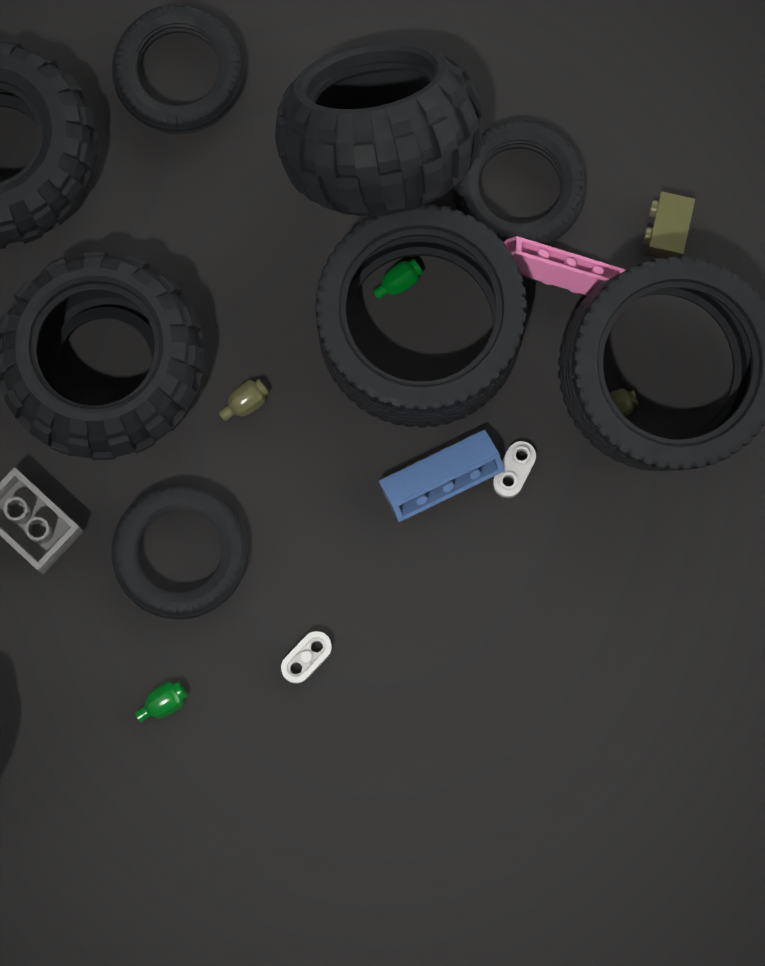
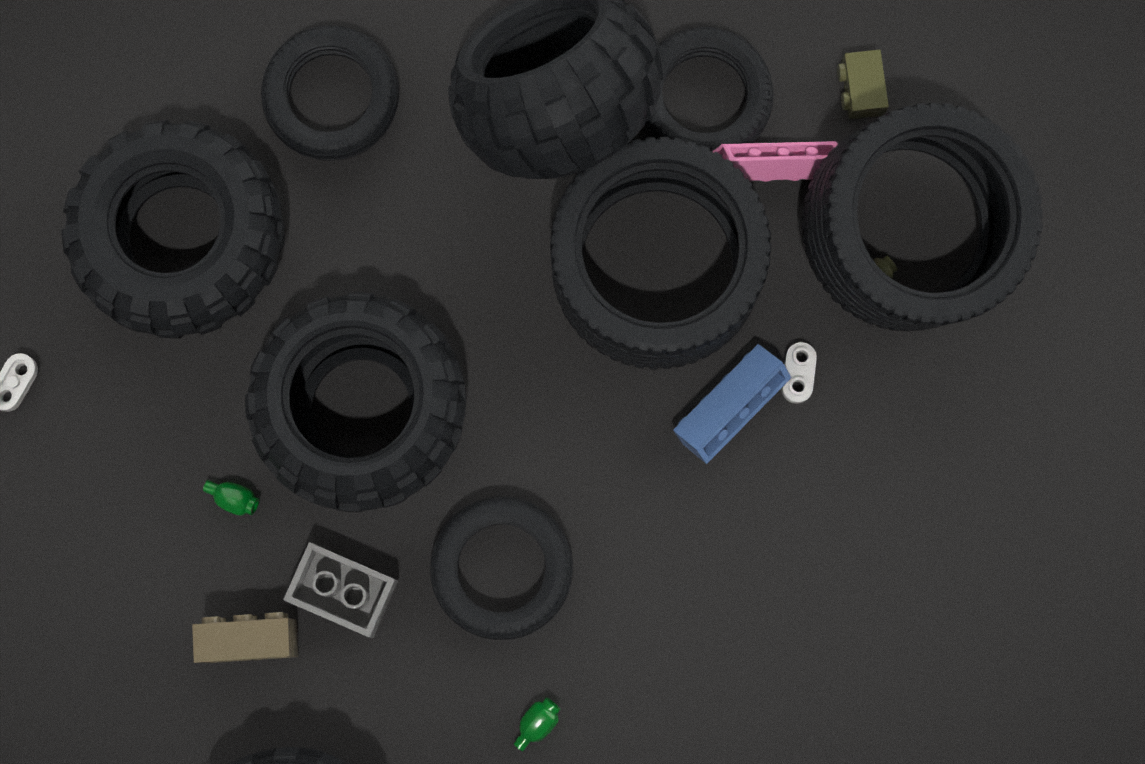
camera: 20 degrees left, 0 degrees up
olive plant [219,379,270,421] -> none
white plate [281,631,332,684] -> none
green plant [372,259,423,300] -> none

